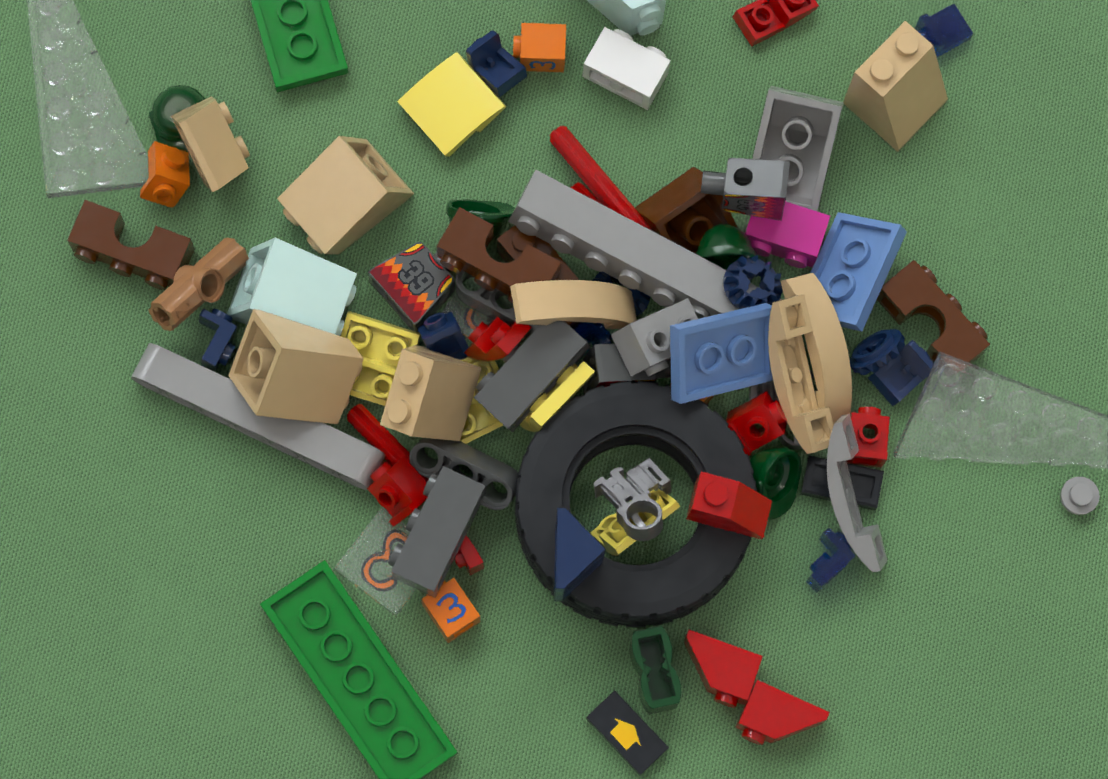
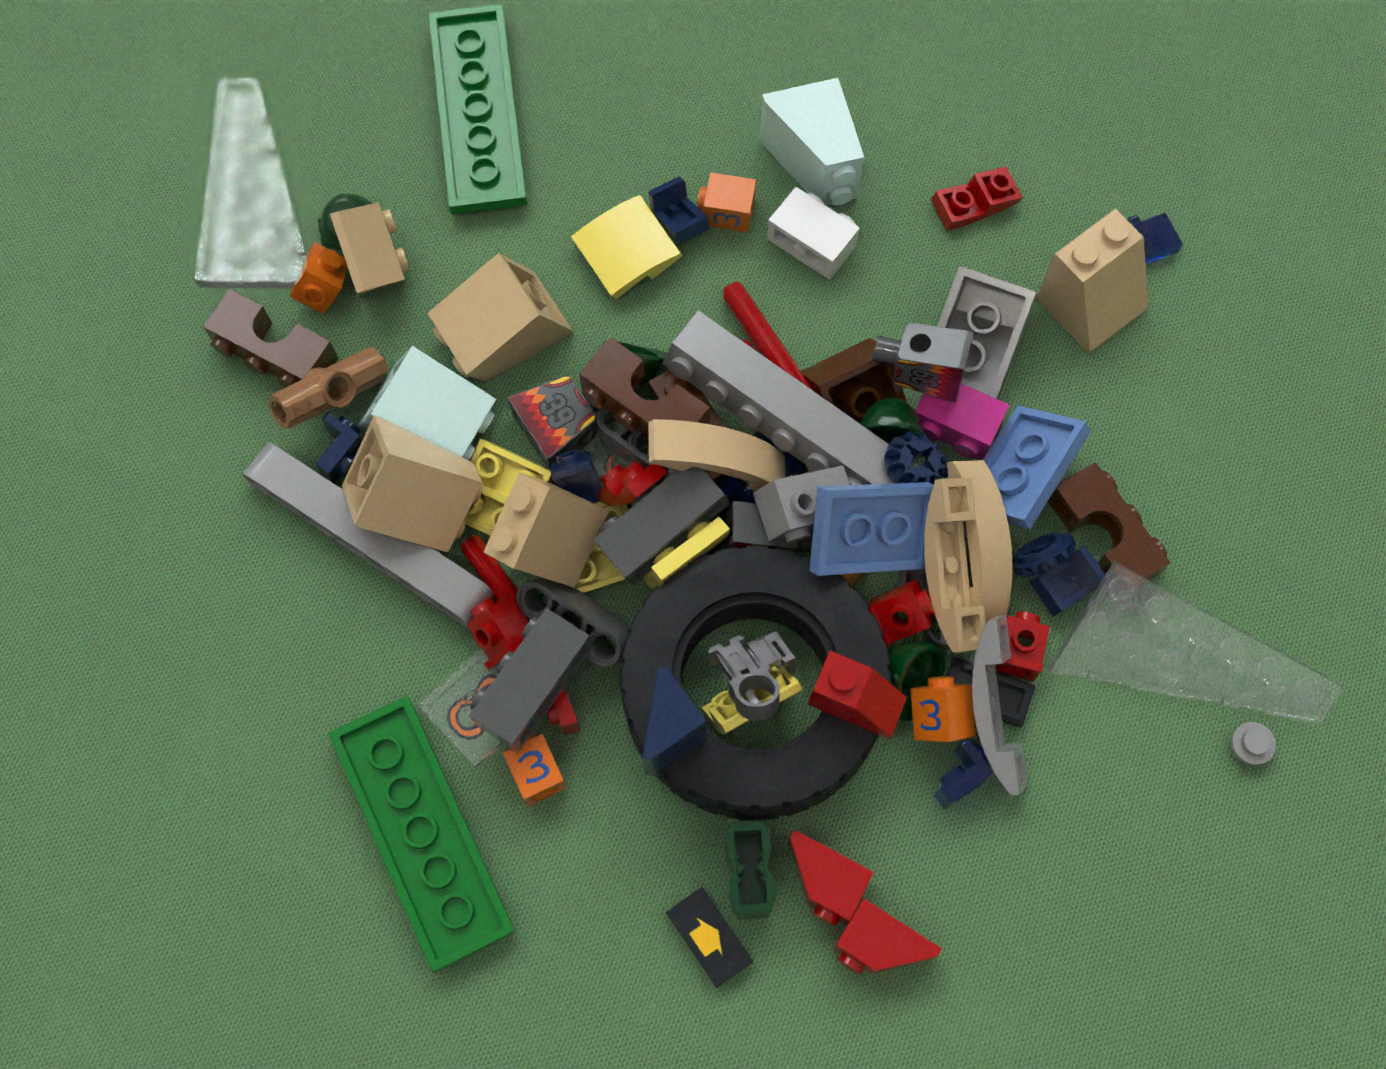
camera: 15 degrees right, 5 degrees down
none -> orange brick [911,676,976,742]

